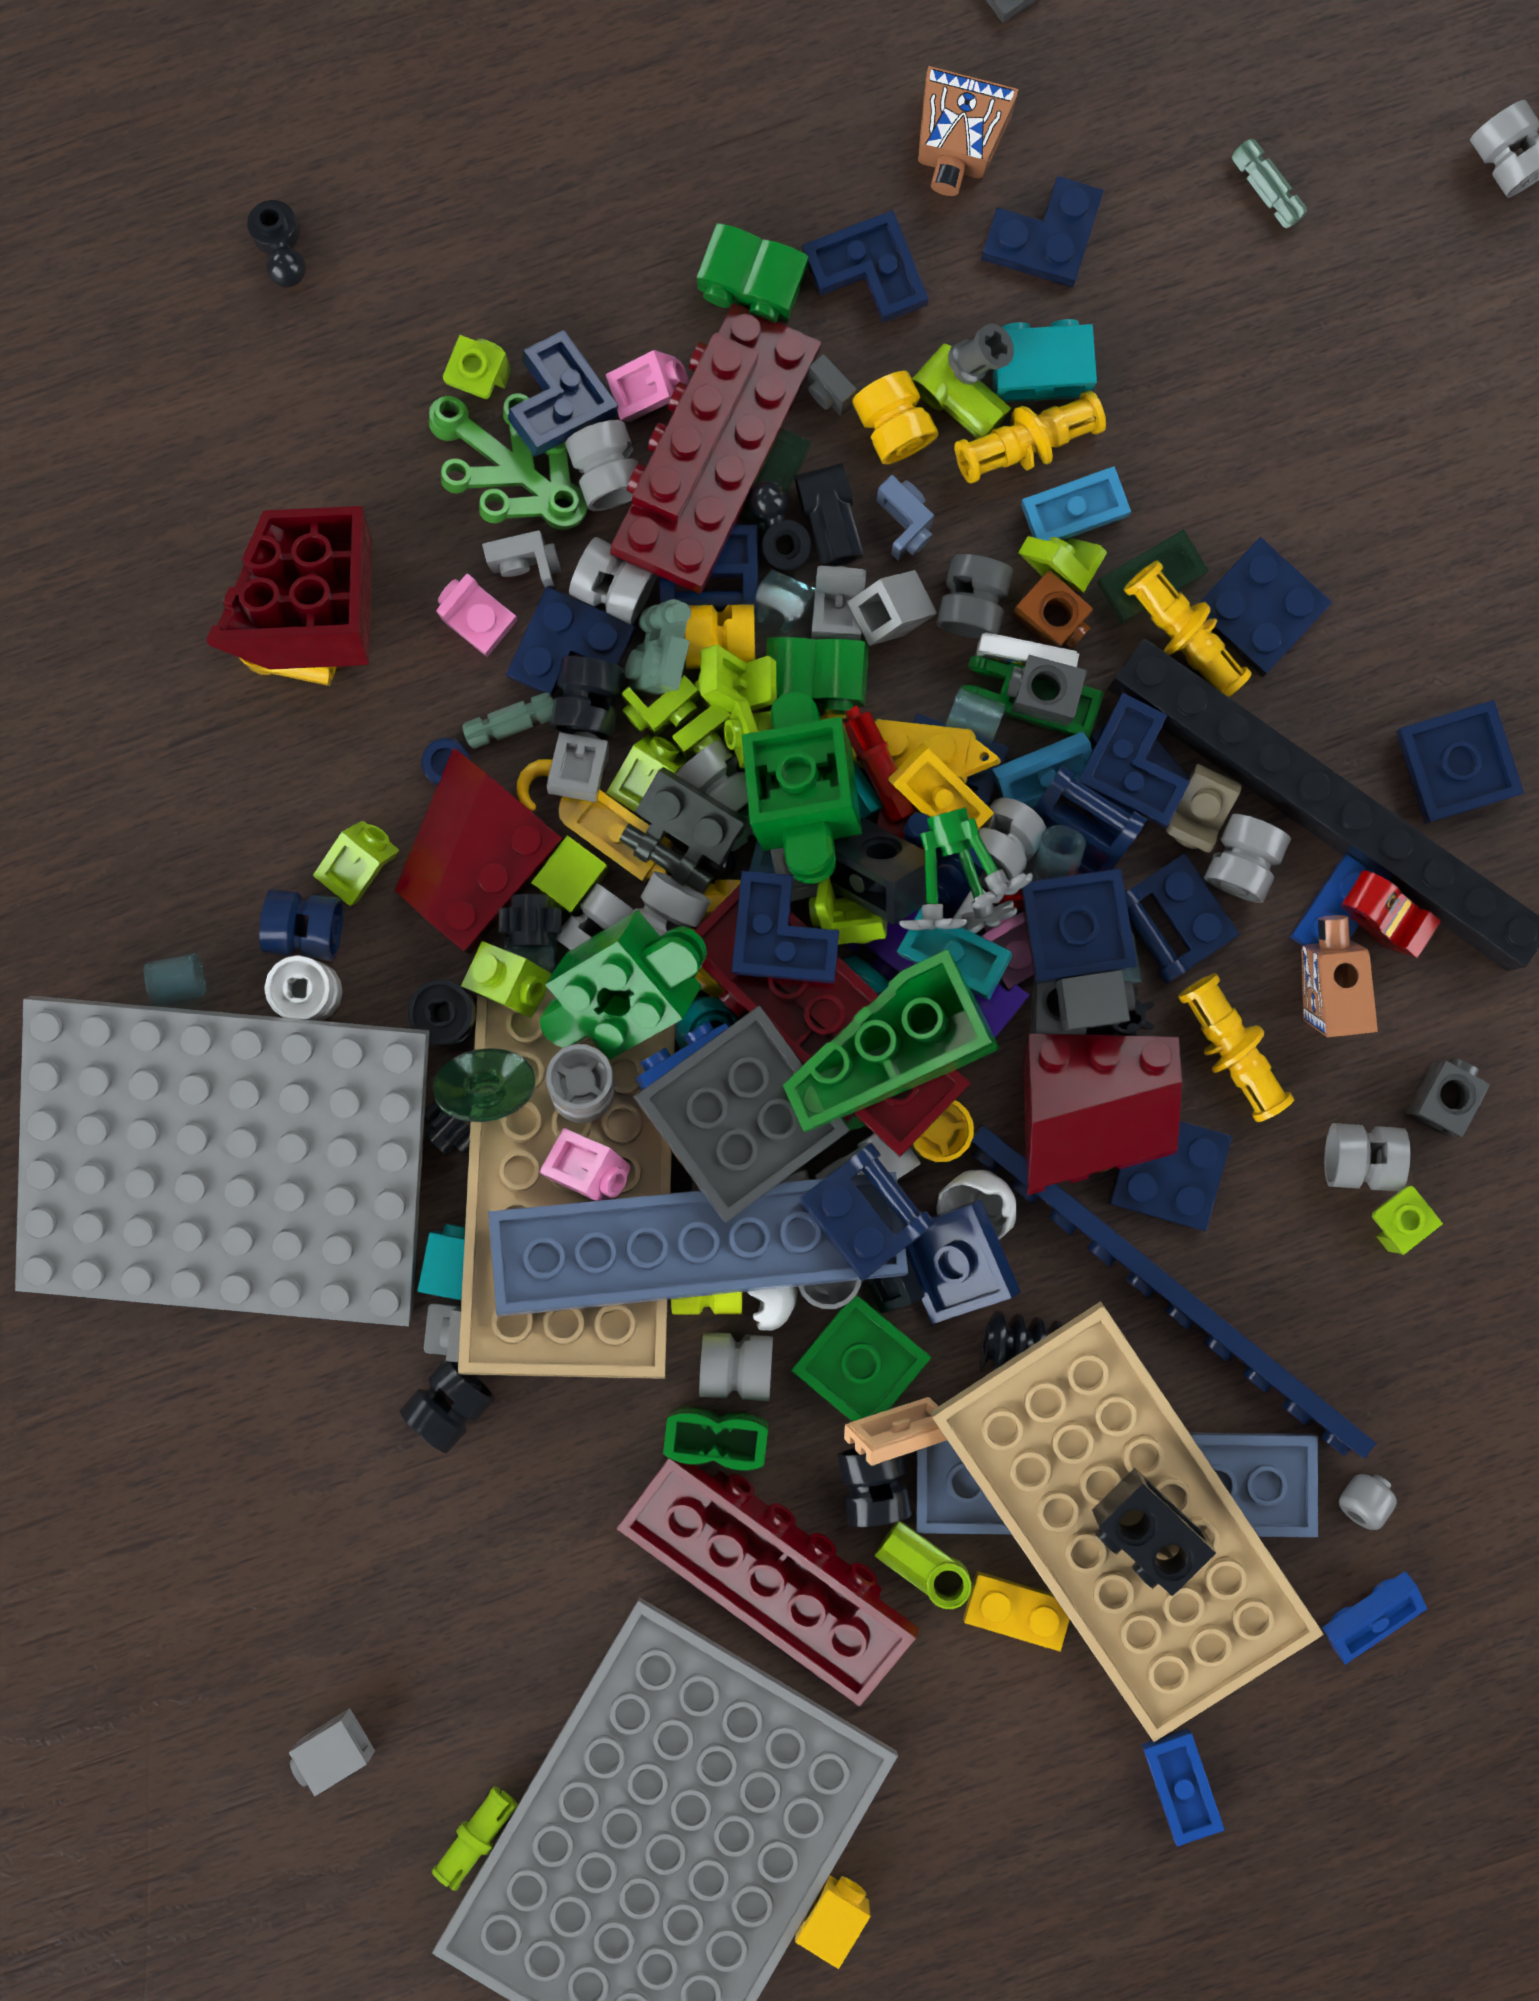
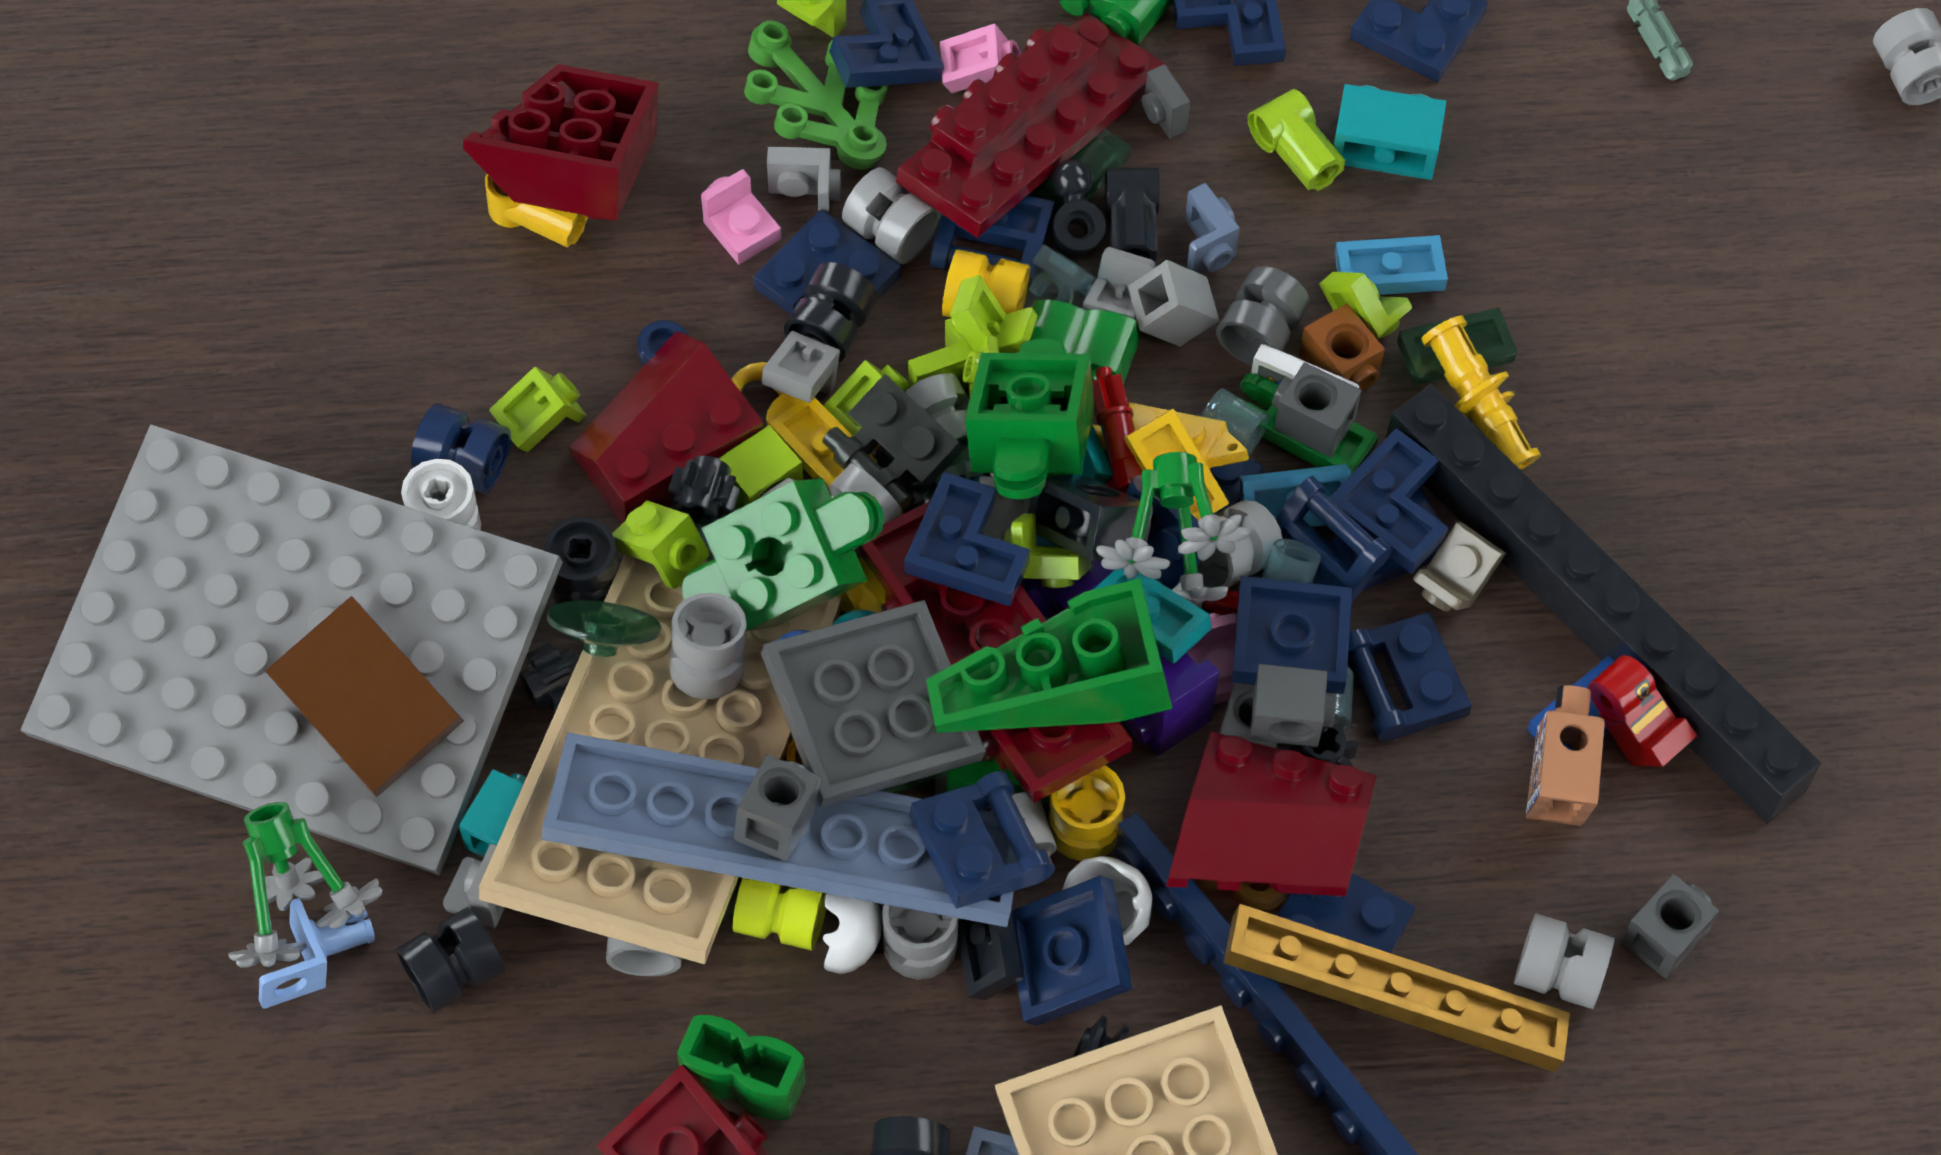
camera: 10 degrees right, 25 degrees down
clear light blue beam [144,953,206,1006] -> none
sand green axle [462,692,554,749] -> none
bright pink bracket [539,1128,631,1201] -> none
light grey wheel [565,420,638,511] -> none
lime bracket [621,675,700,736] -> none
sand green plate [625,599,691,697] -> none
light grey wheel [699,1332,773,1401] -> none
green plate [791,1295,932,1422] -> none
light nougat tile [844,1397,947,1466] -> none
yellow wheel [852,370,939,465] -> none
dark grey bush [948,323,1014,385] -> none
yellow piece [954,390,1106,484] -> none
yellow piece [1178,973,1294,1122] -> none
dark blue plate [1199,537,1333,677] -> none
light grey wheel [1204,814,1291,903] -> none
lime bracket [1372,1186,1443,1255] -> none
dark blue plate [1395,700,1524,824] -> none
none -> plant [228,802,382,968]
none -> light blue bracket [259,898,375,1009]
none -> reddish brown tile [265,596,464,797]
none -> dark grey brick [733,754,821,862]
none -> pearl gold plate [1223,904,1570,1072]

